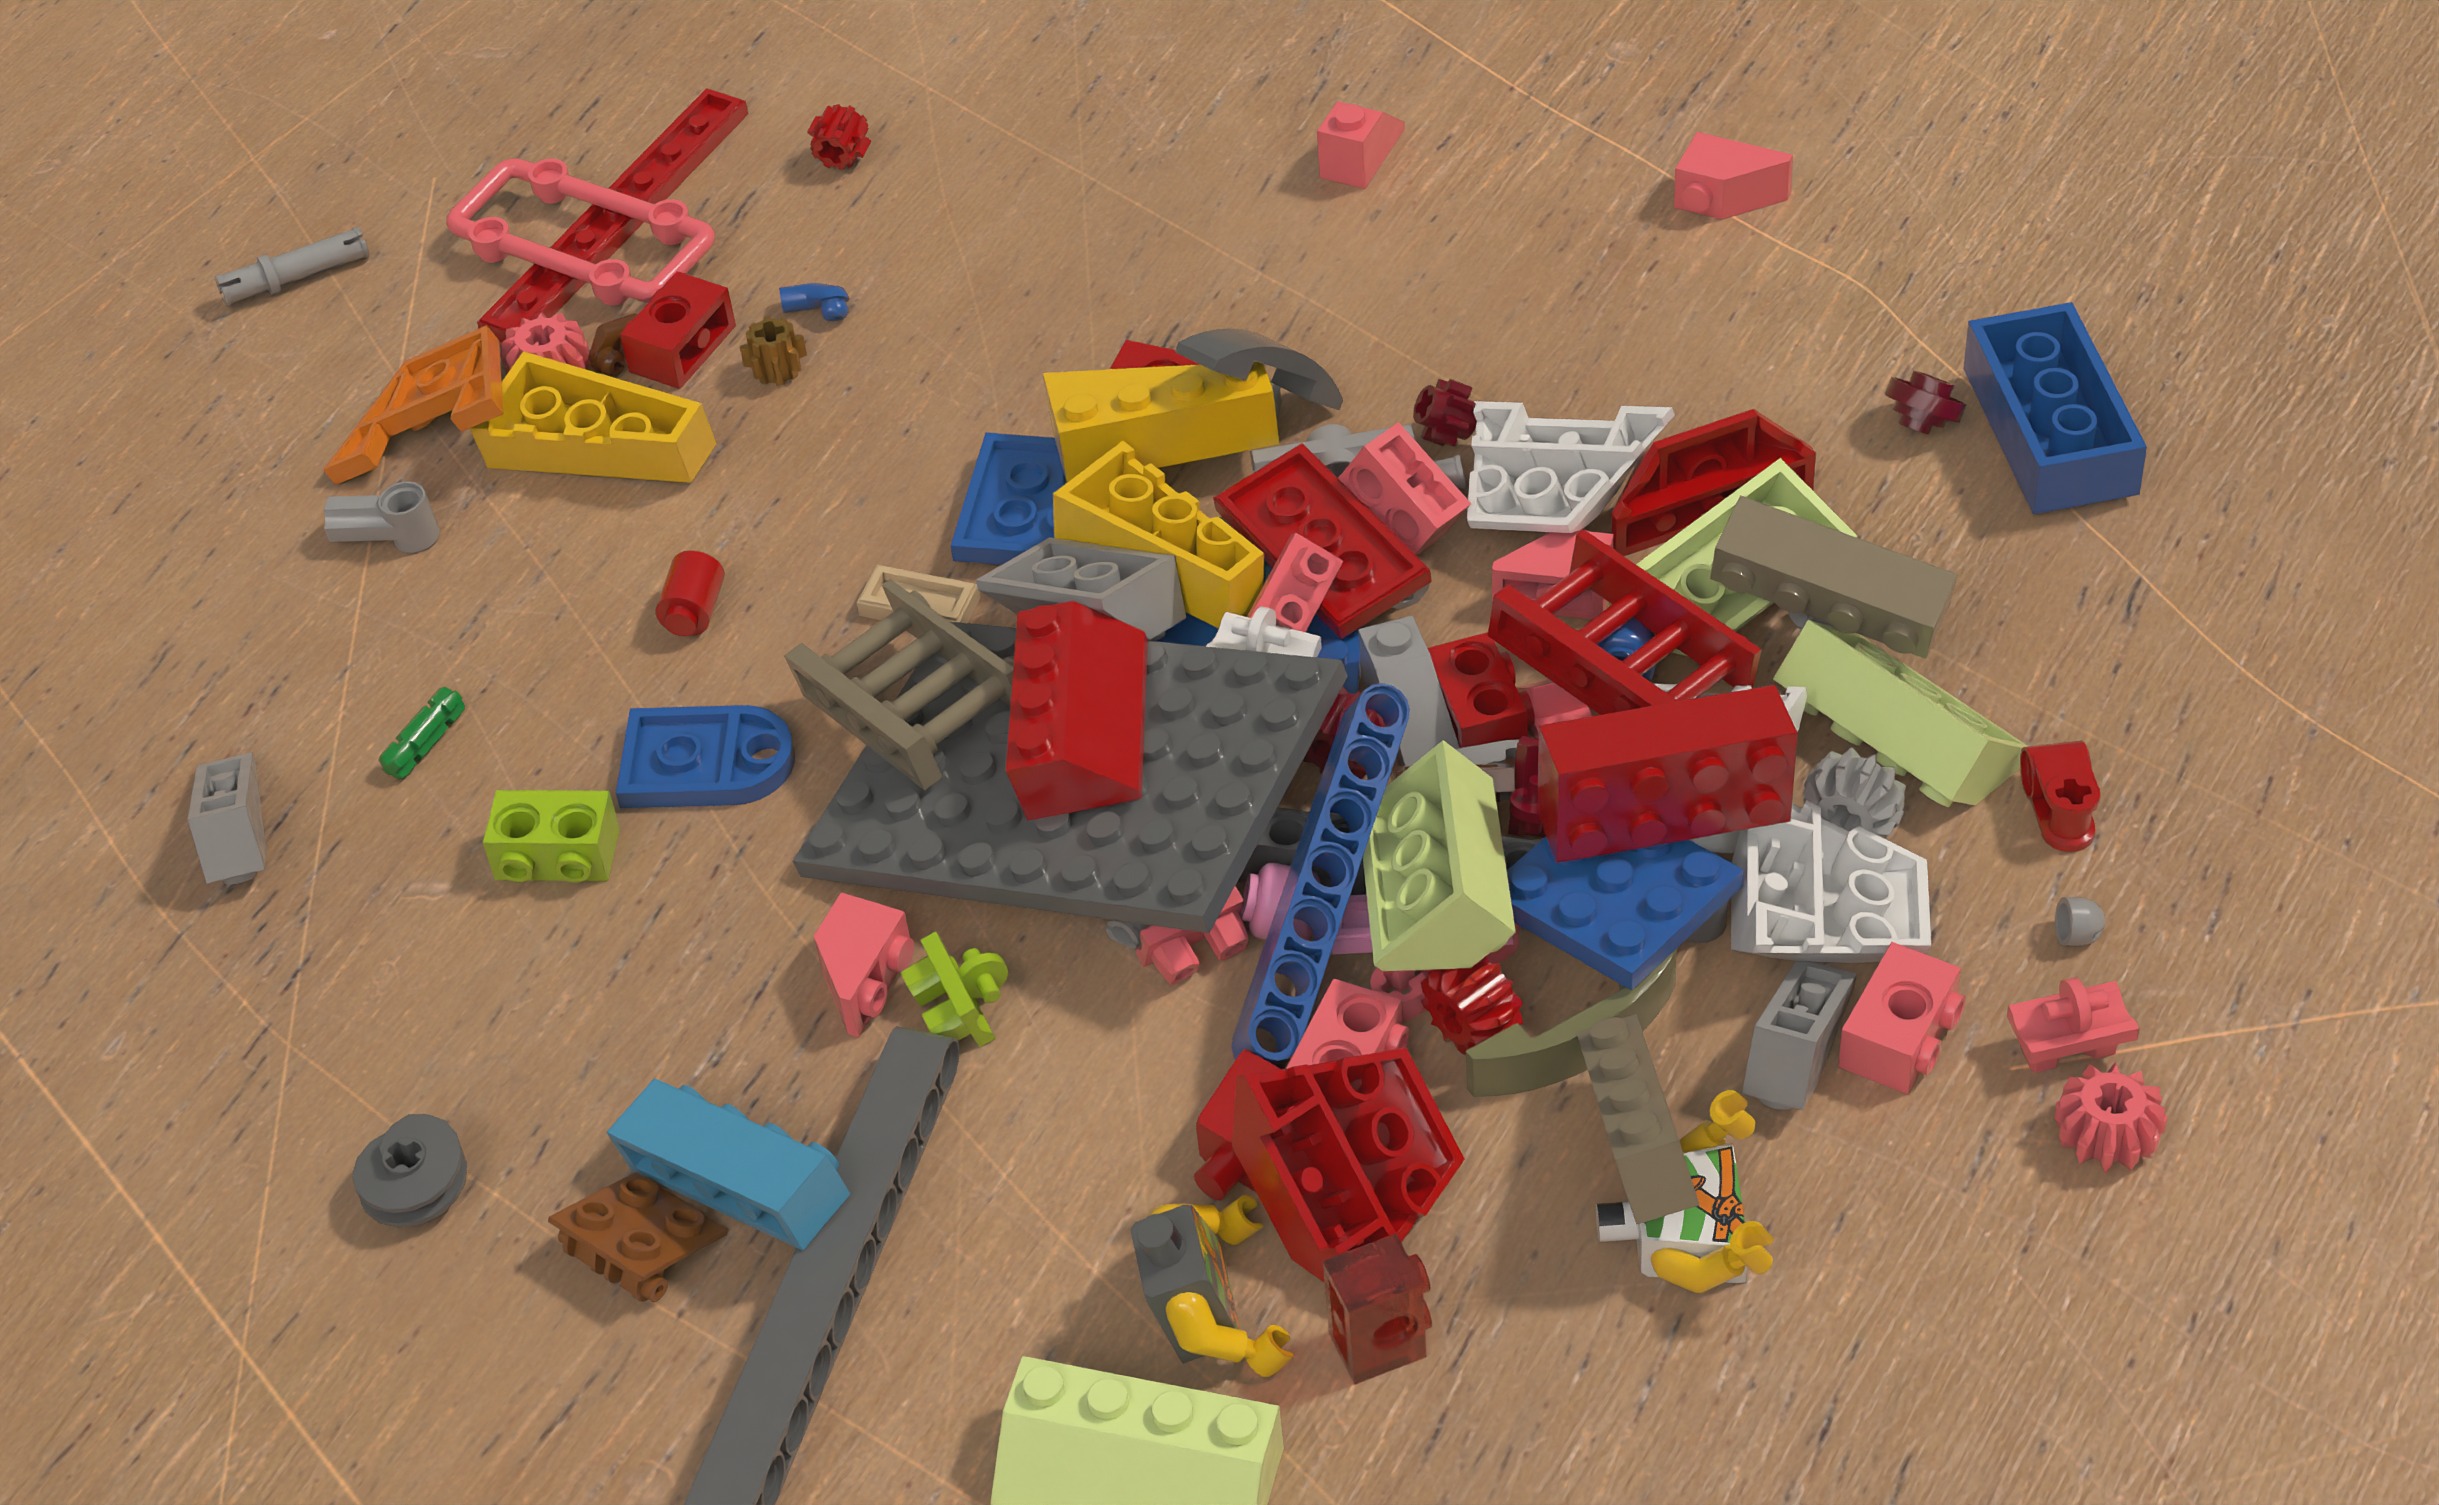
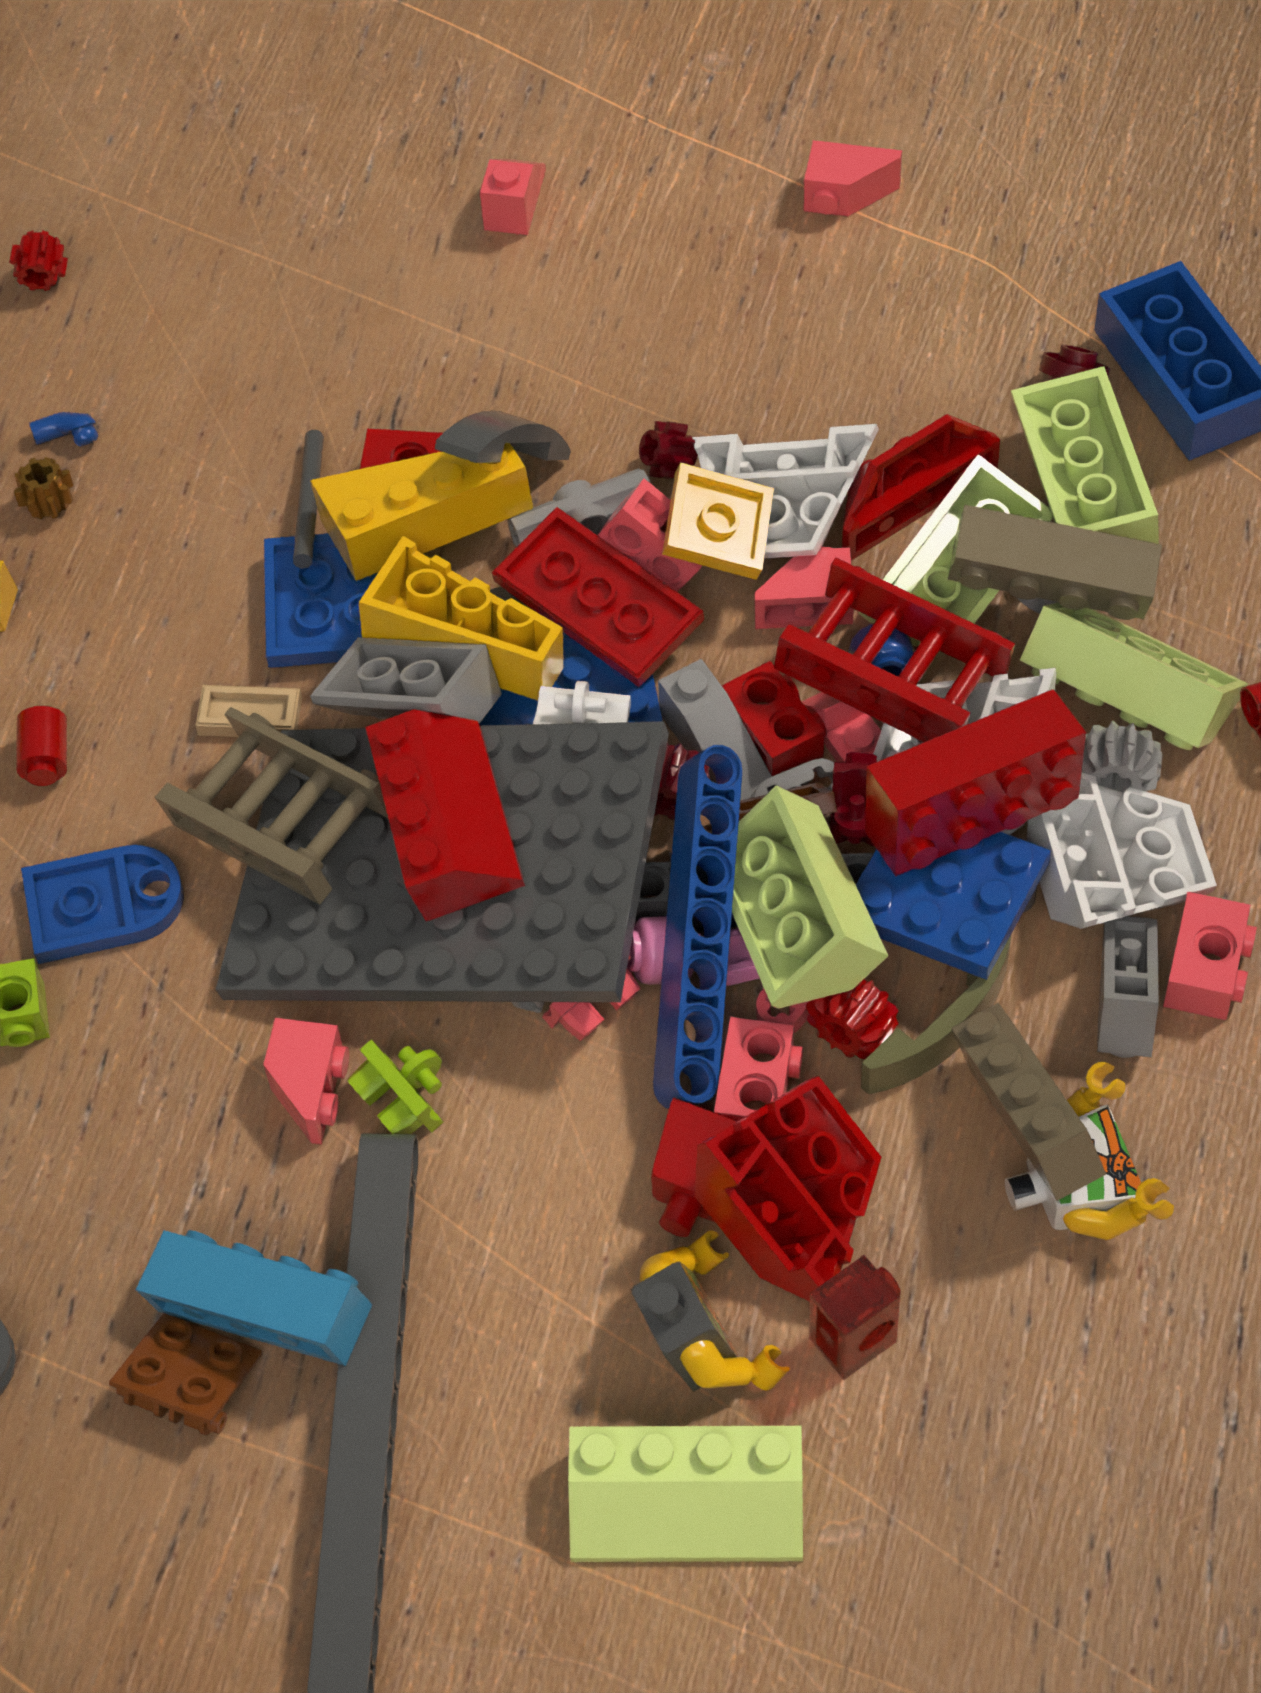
camera: 15 degrees left, 10 degrees up
coral hips [1247,533,1343,632] -> none
none -> dark grey bar [293,430,324,568]
none -> plate [662,463,774,580]
none -> yellowish green slope [1011,366,1159,544]

